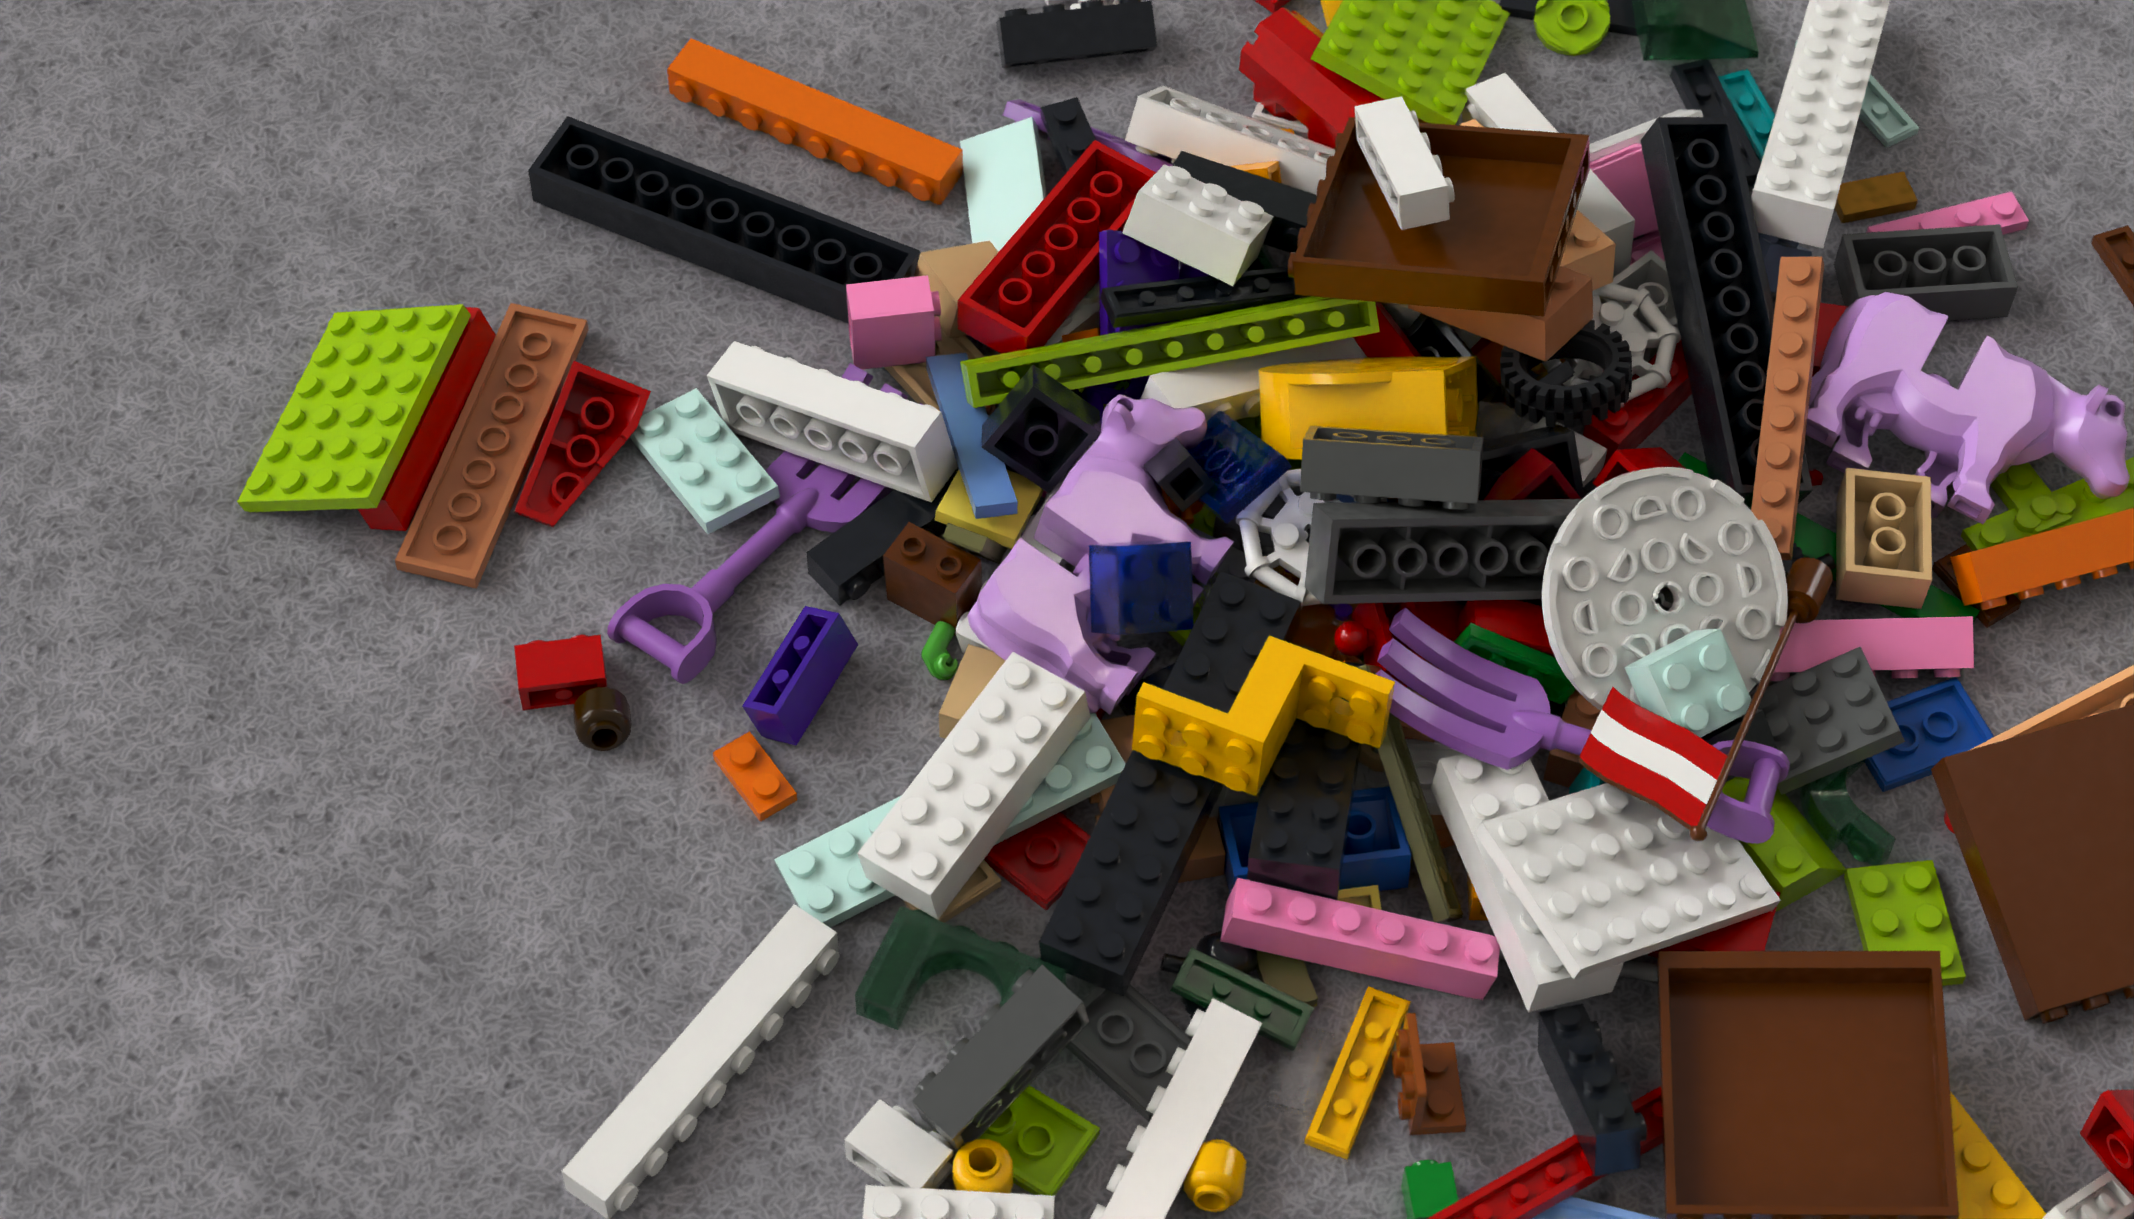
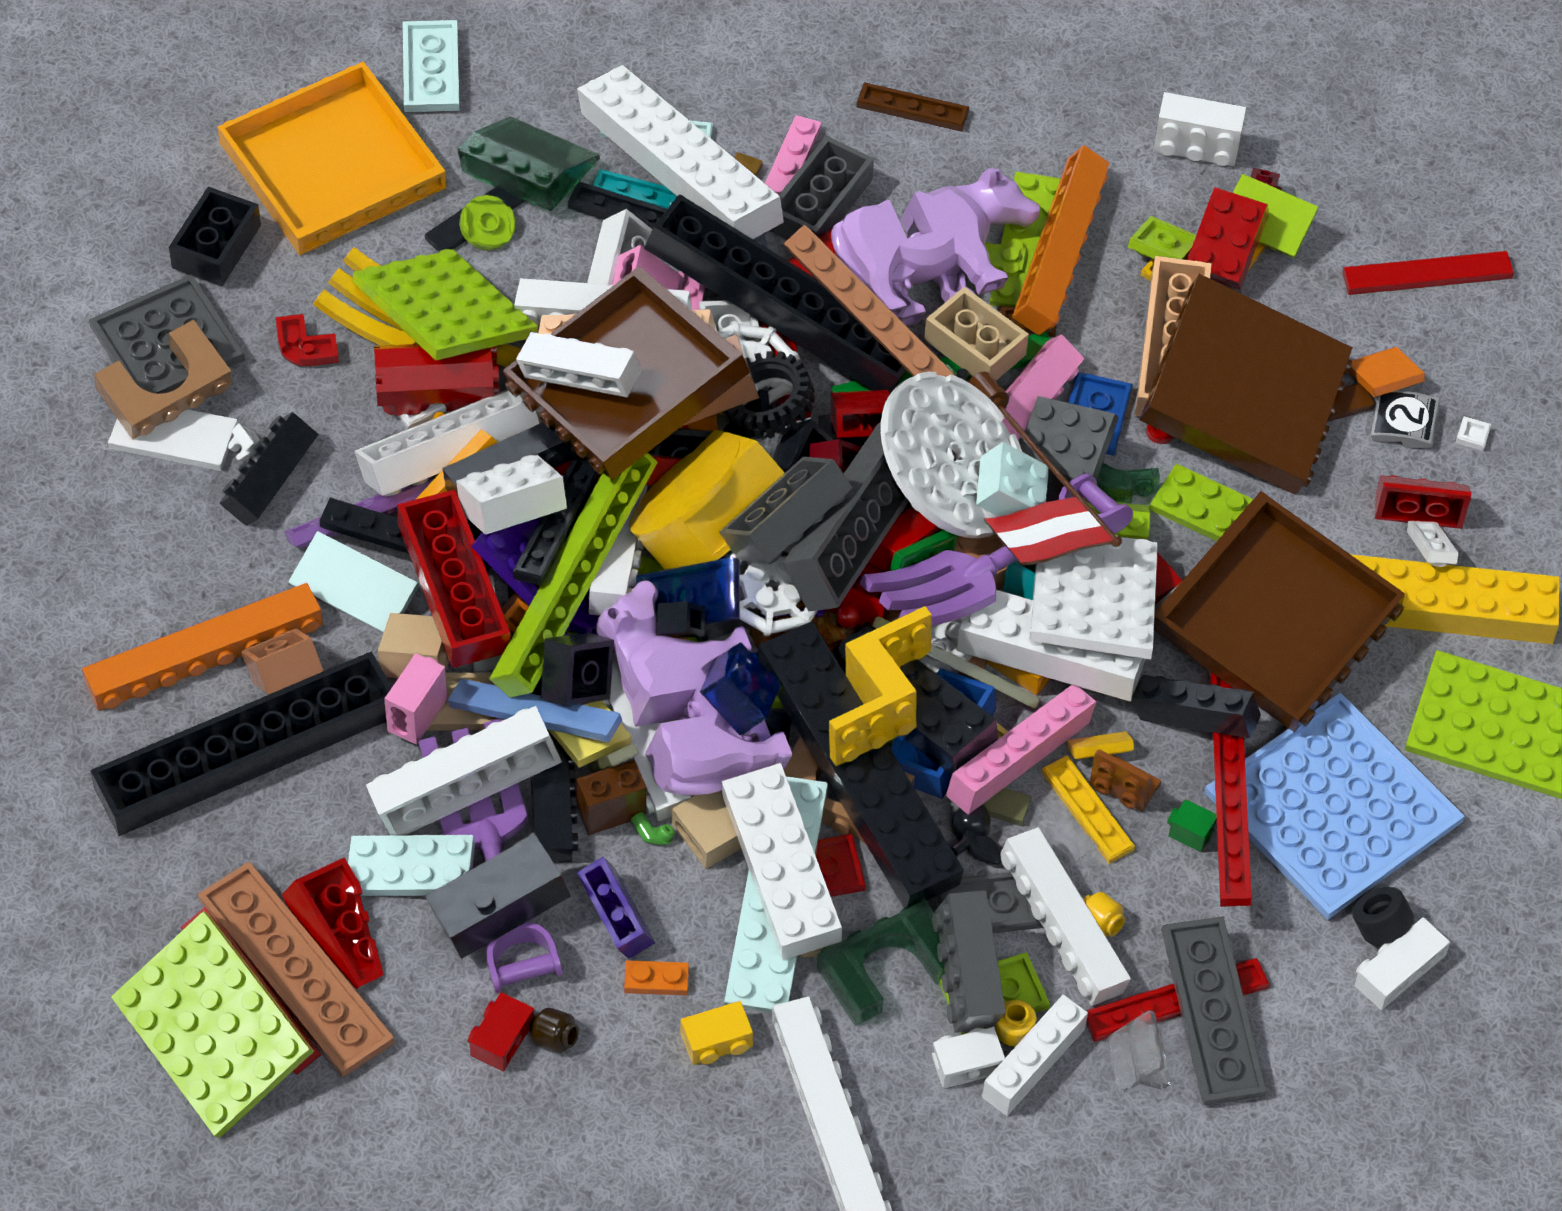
camera: 55 degrees left, 0 degrees up
dark green tile [1170,947,1314,1051] -> none
none -> nougat brick [241,628,323,695]
none -> brick [425,834,571,959]
none -> yellow brick [680,1001,753,1065]
none -> yellow tile [1067,731,1134,759]

